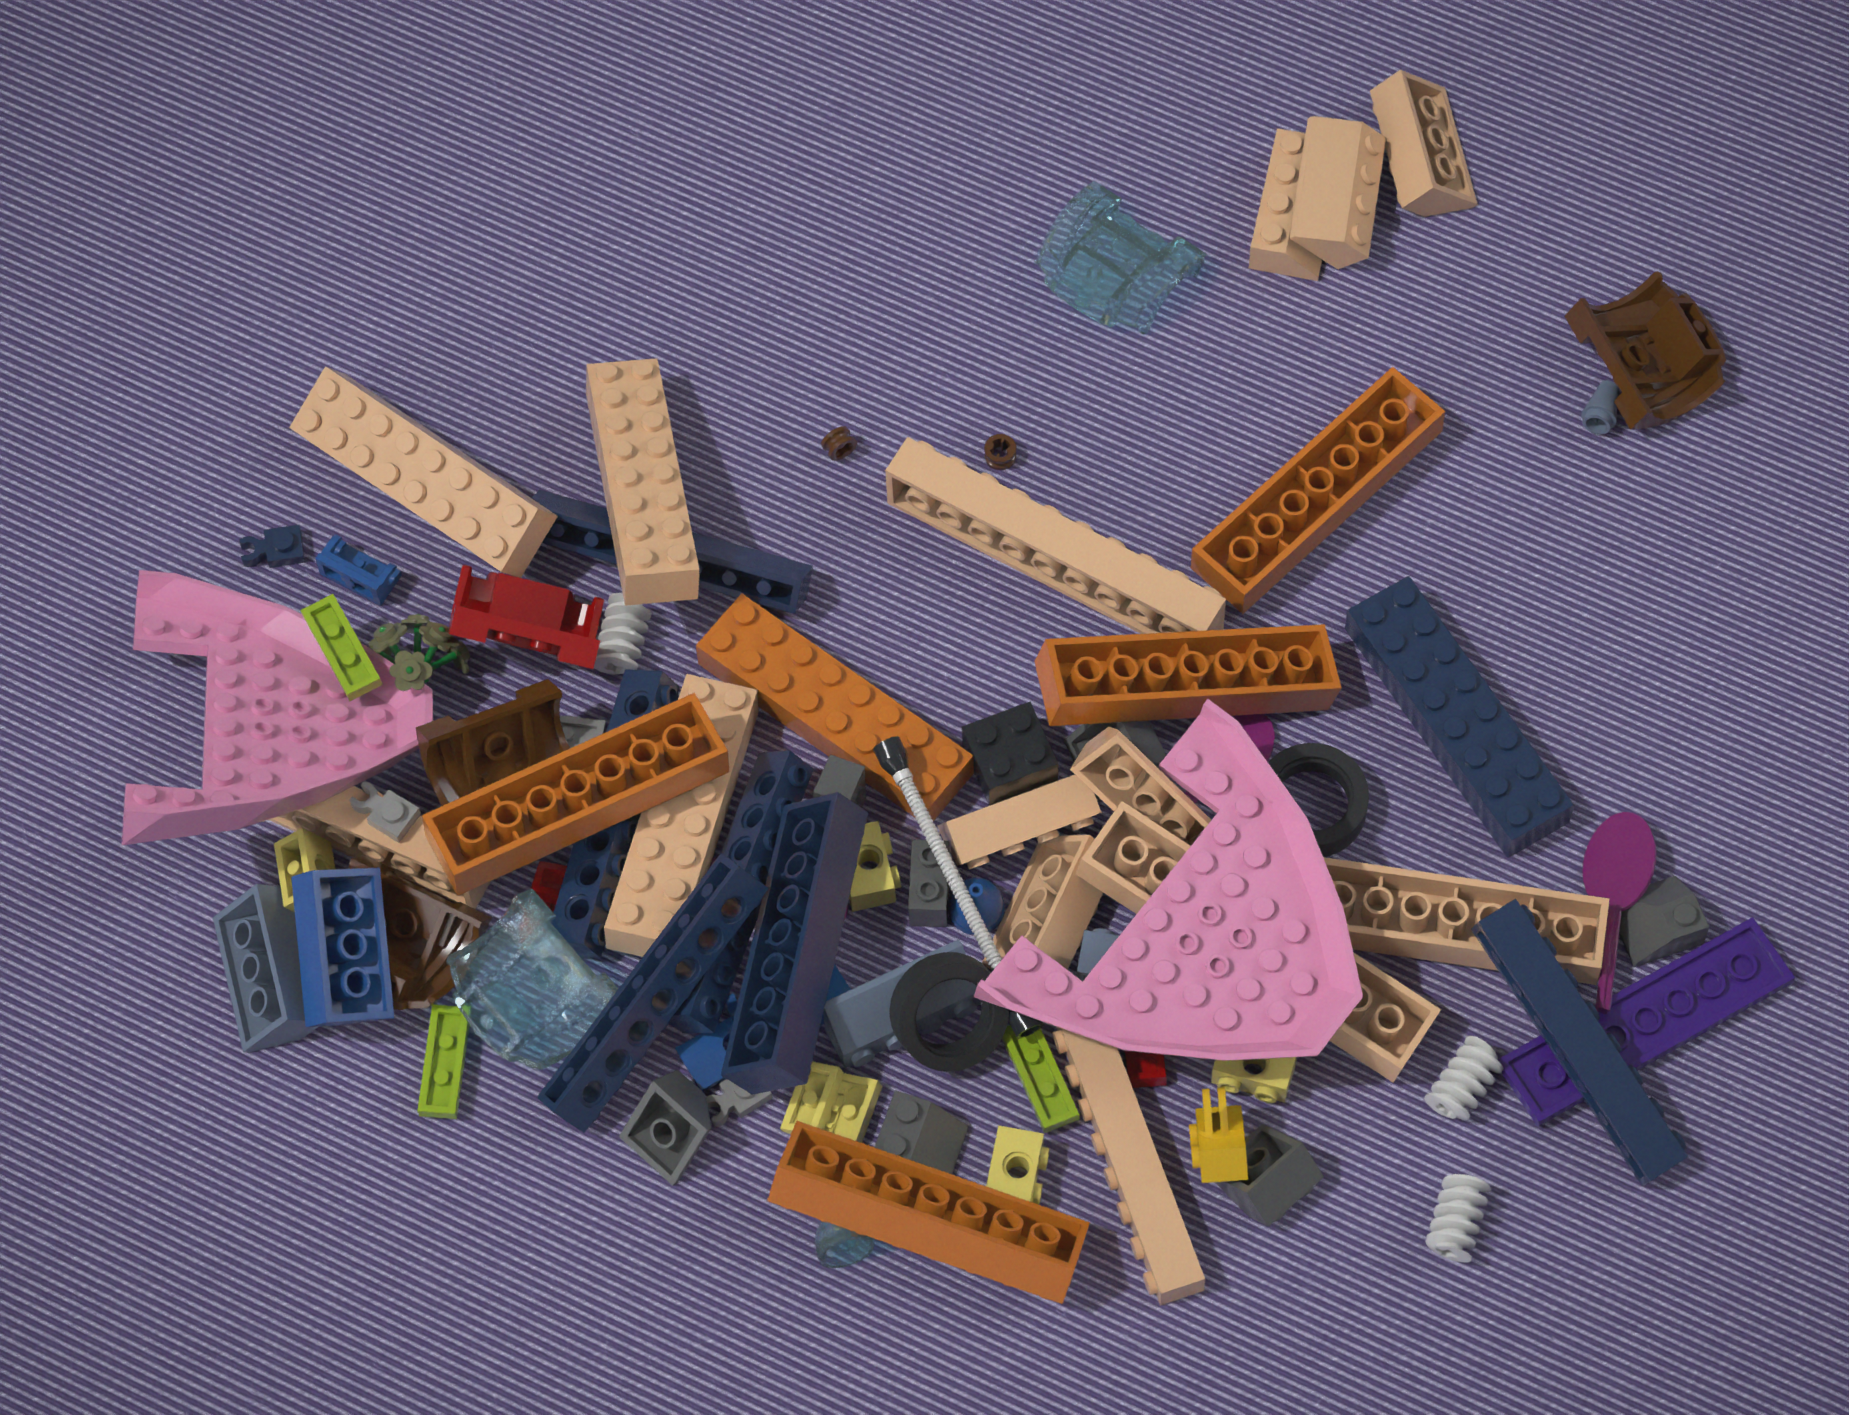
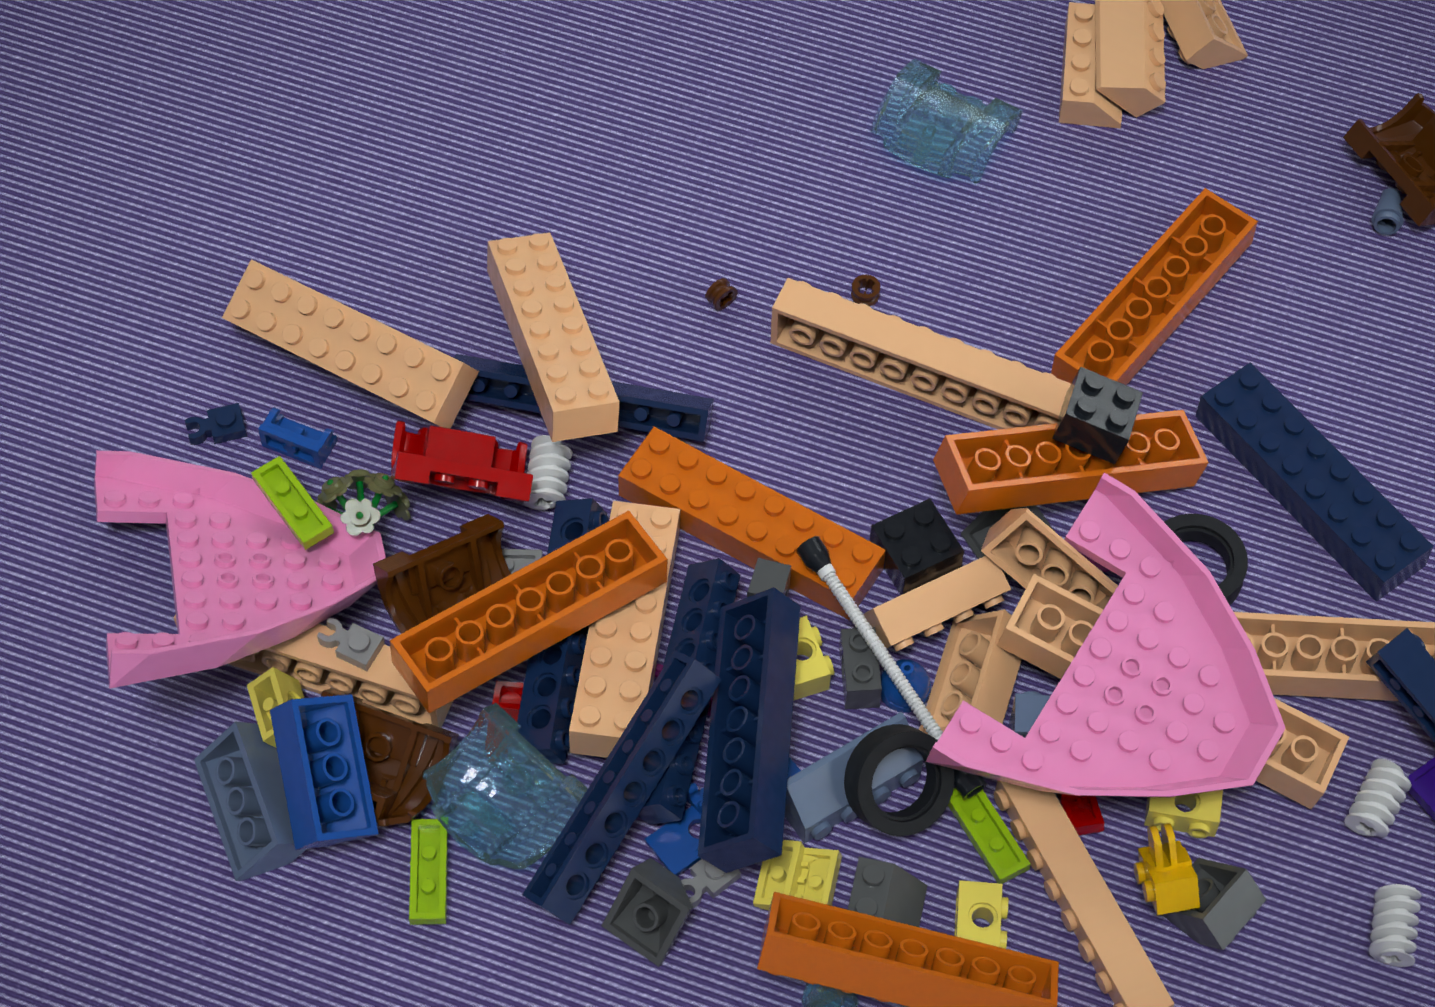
camera: 10 degrees left, 5 degrees down
none -> black brick [1052,367,1143,464]

